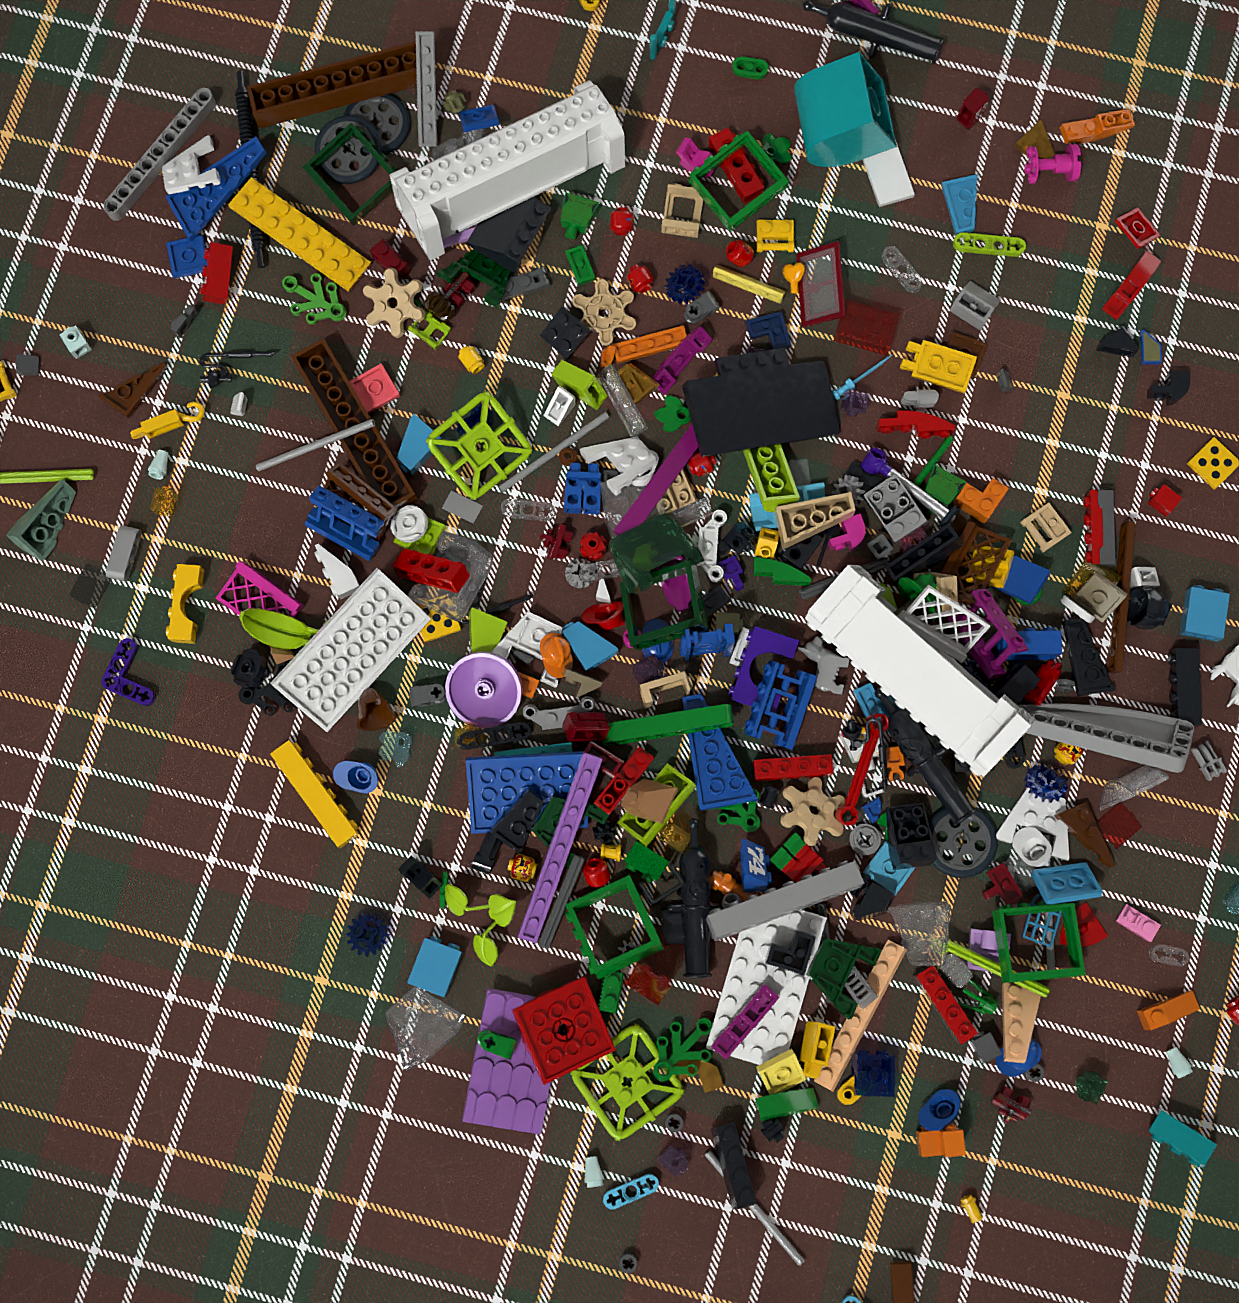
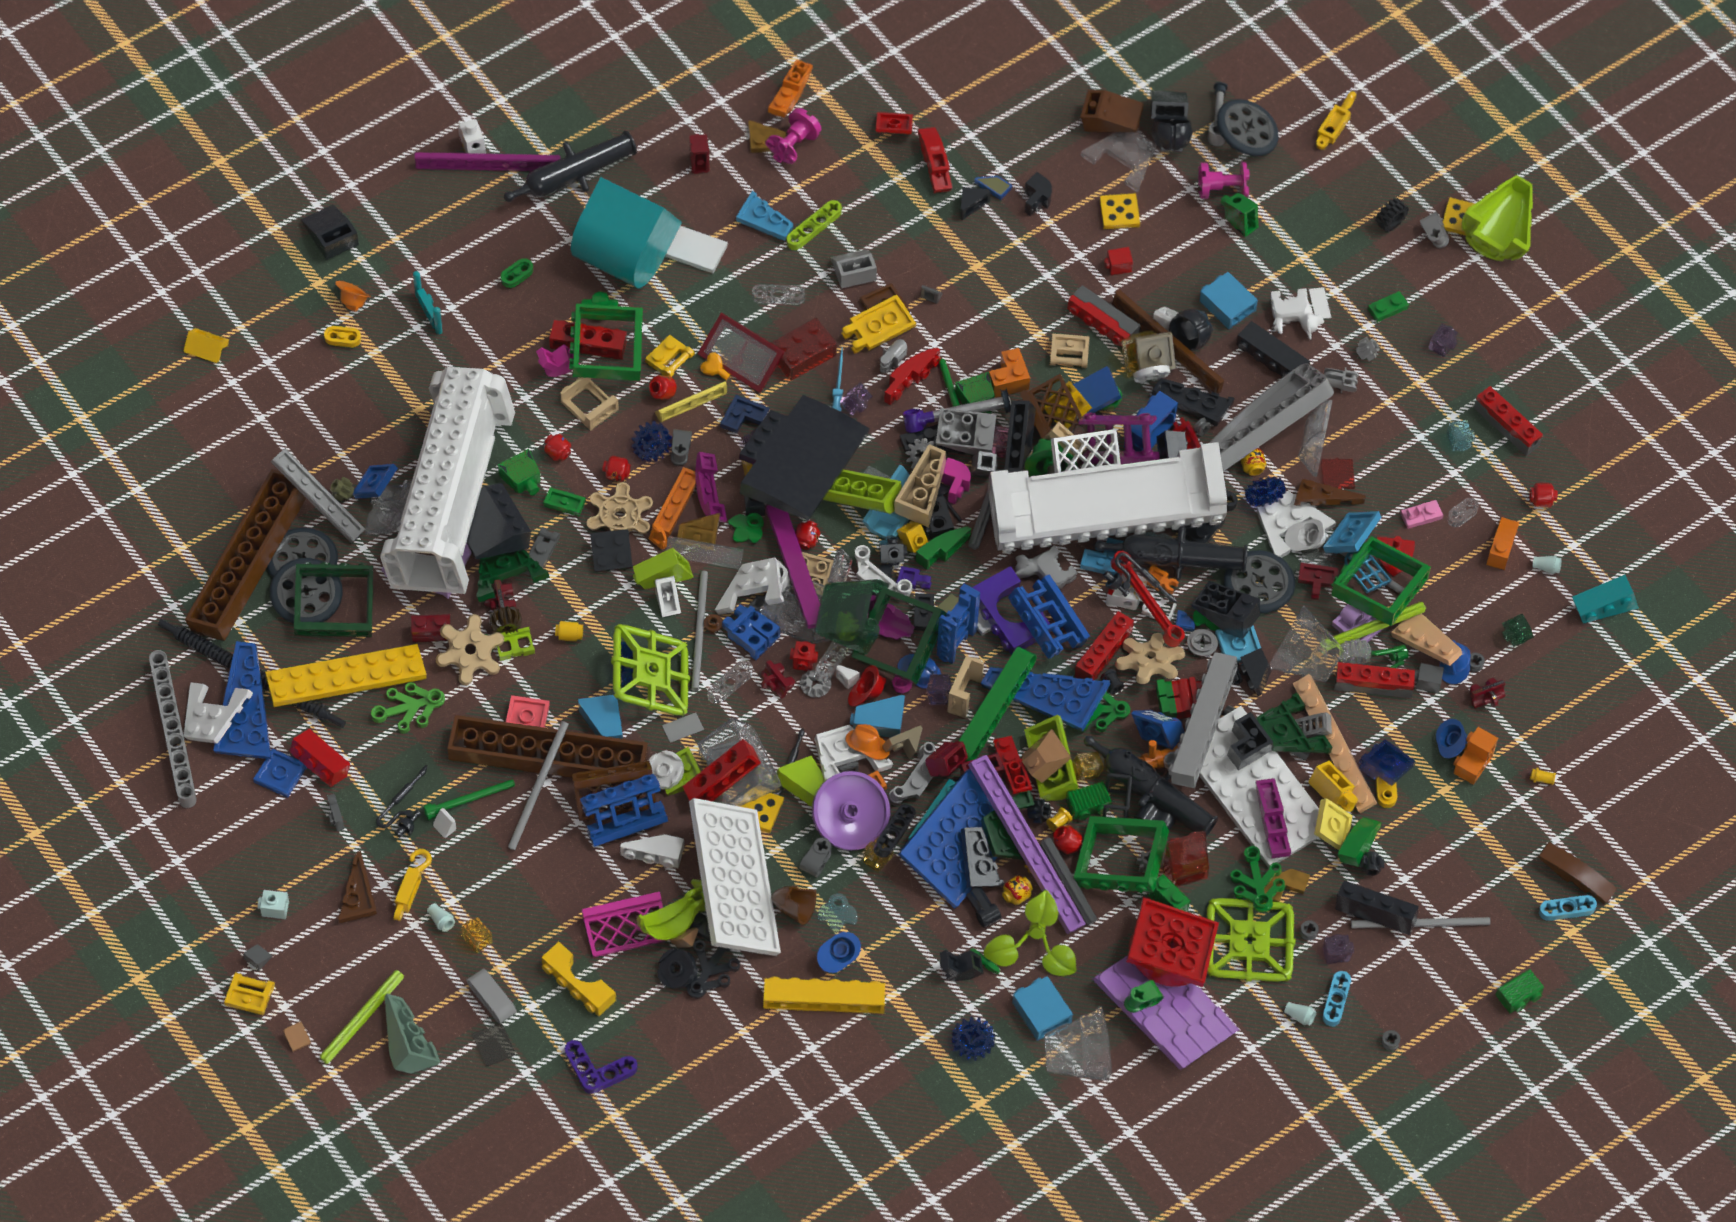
camera: 55 degrees left, 20 degrees down
none -> green piece [423,779,515,820]

